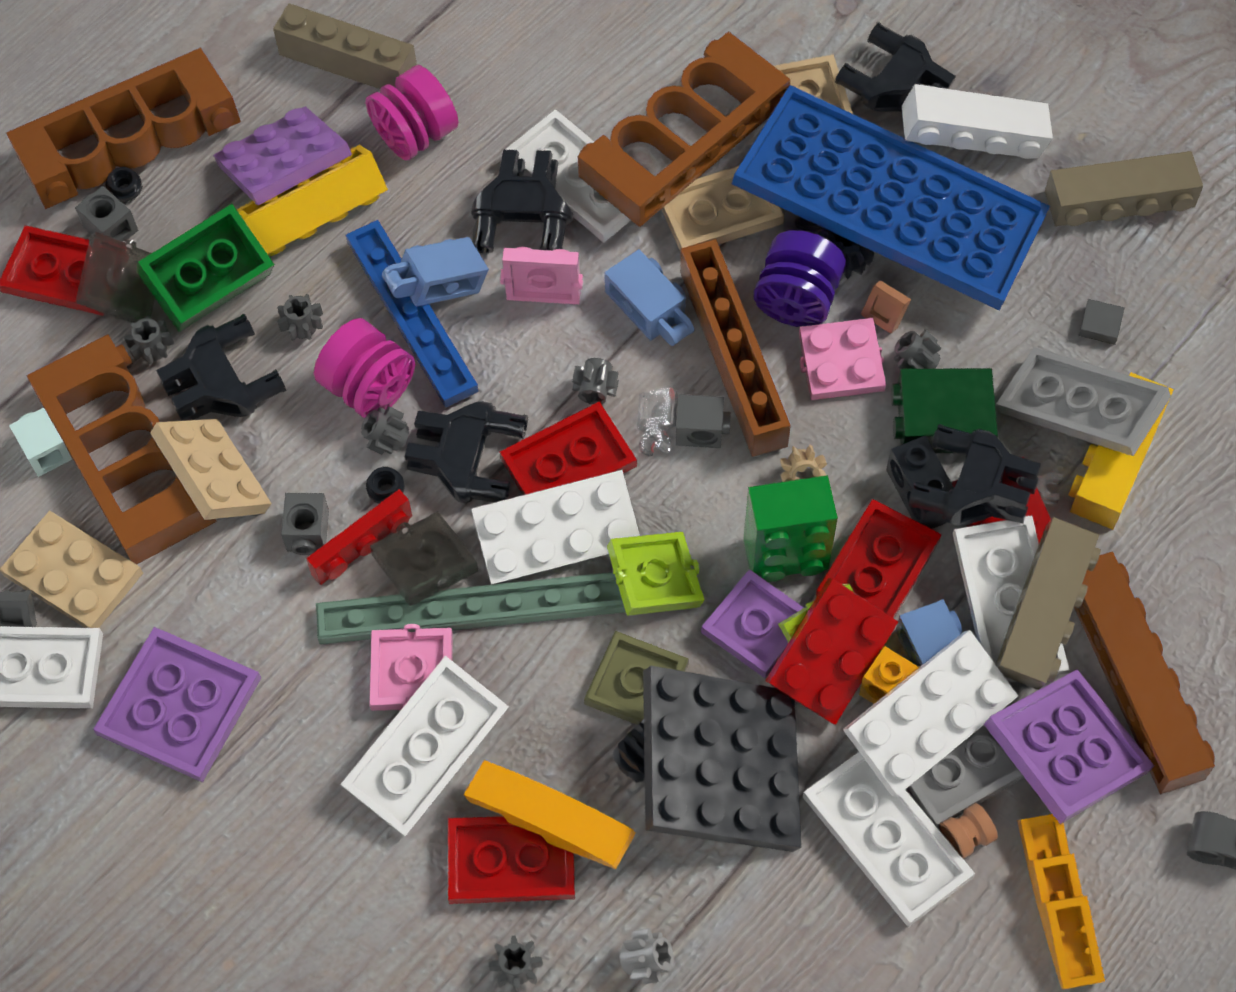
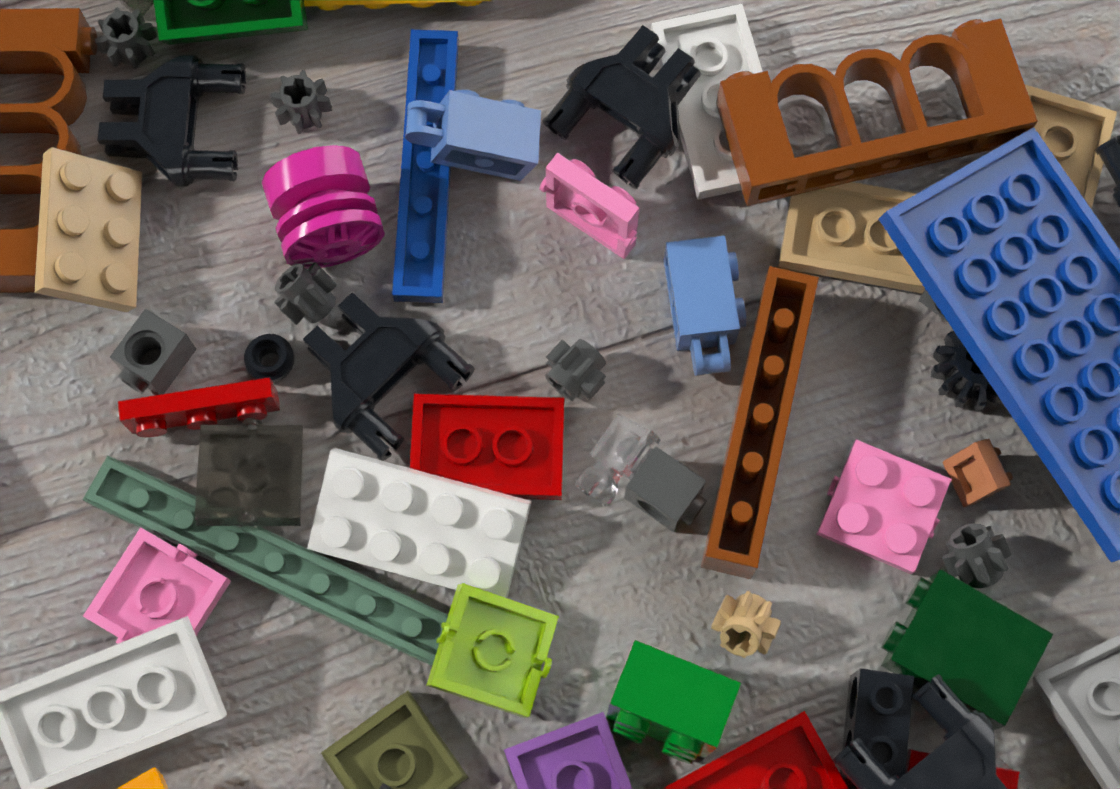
camera: 30 degrees right, 10 degrees up
dark purple wheel [753,230,846,327] -> none

